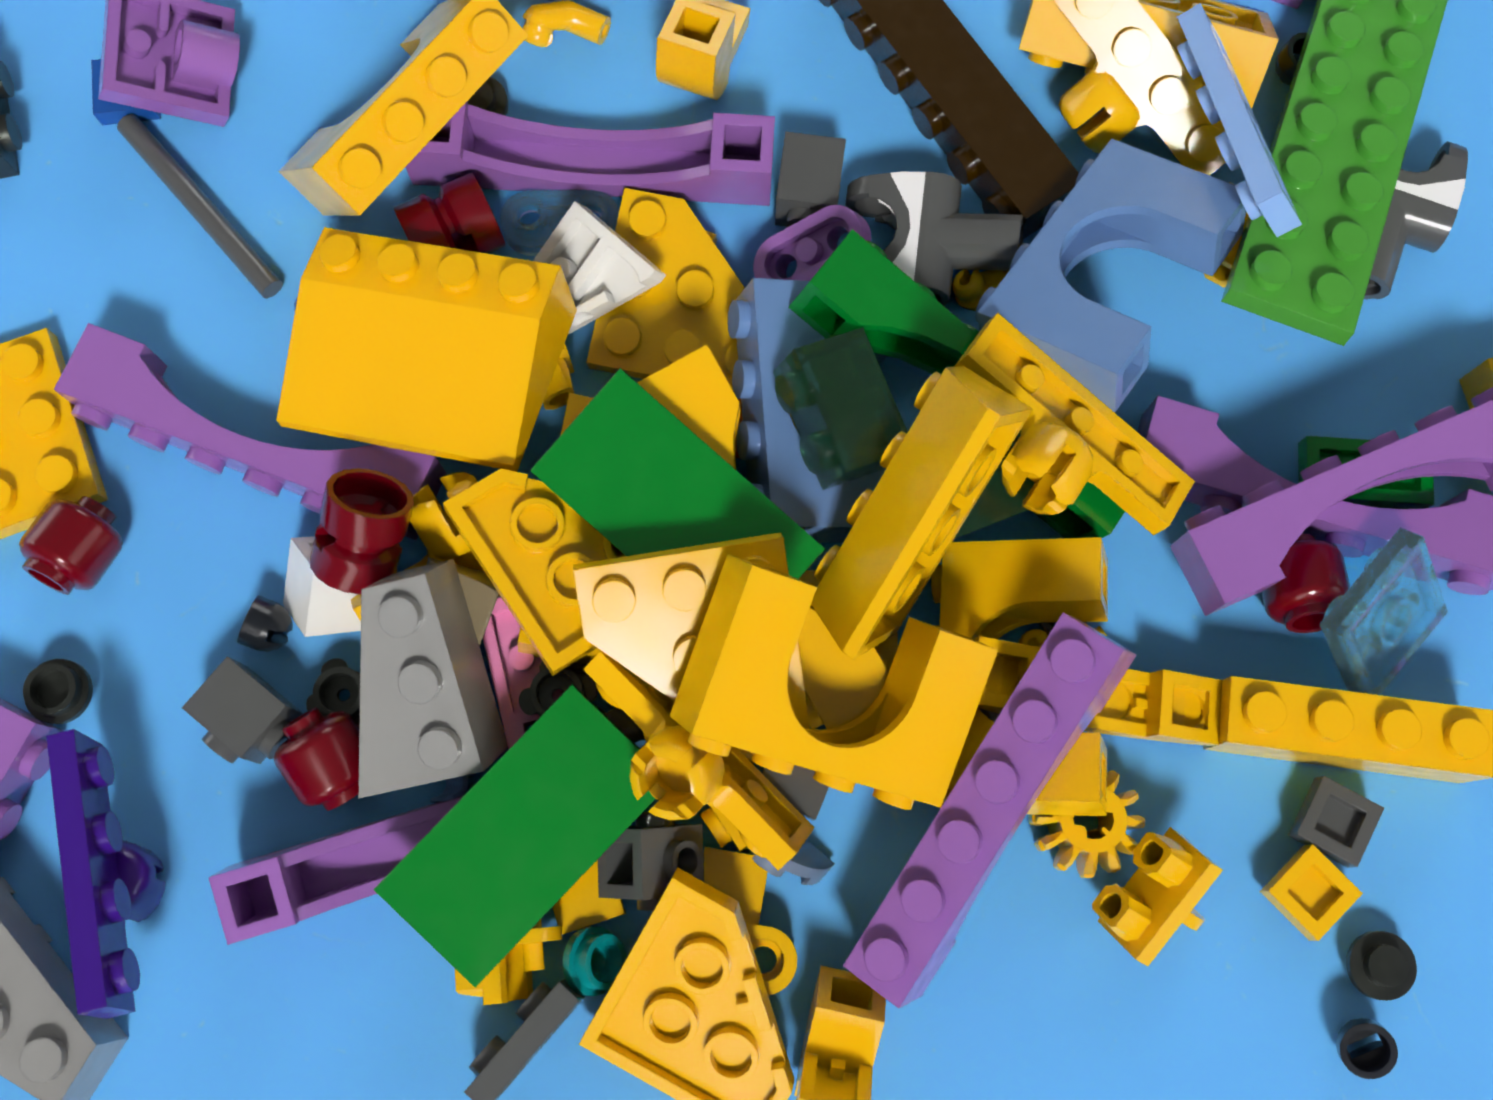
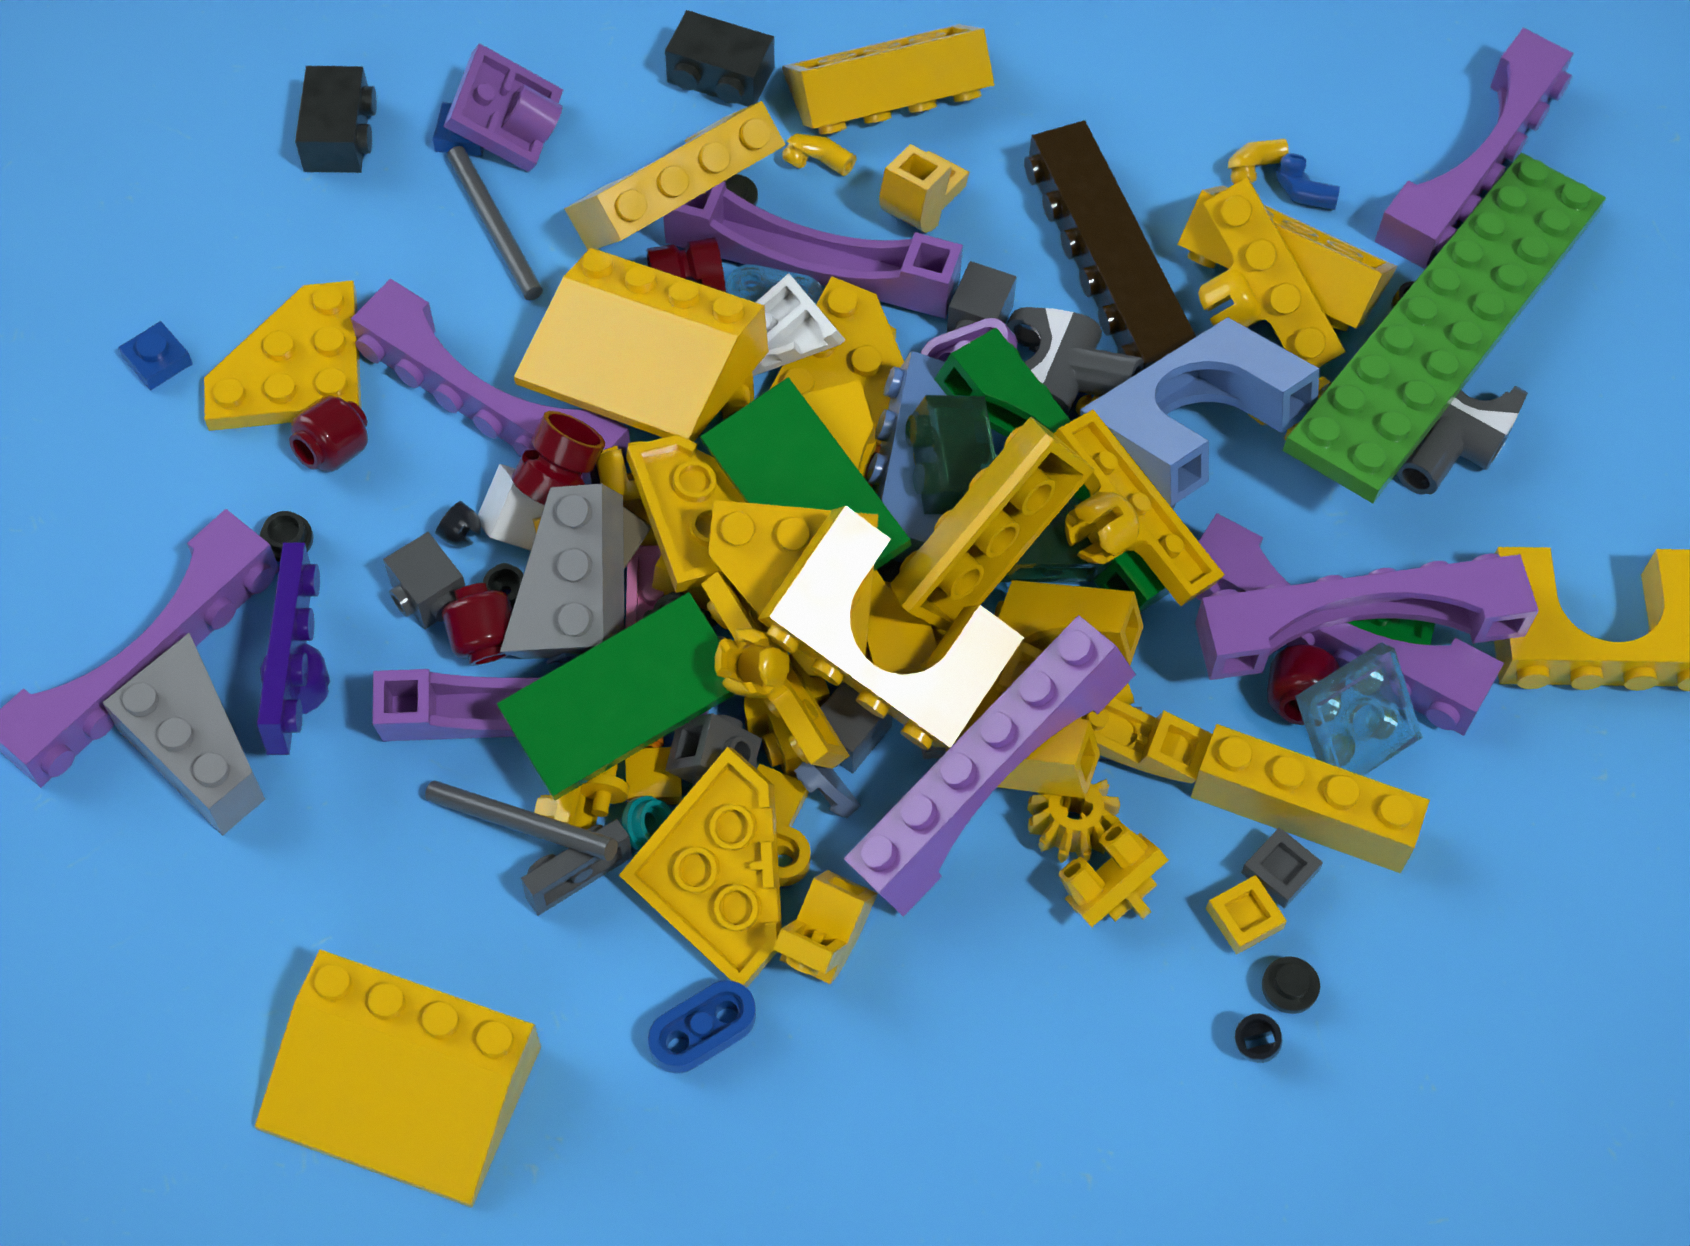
camera: 15 degrees right, 15 degrees down
light blue plate [1177,3,1302,237] -> none
none -> dark grey bar [425,780,618,861]

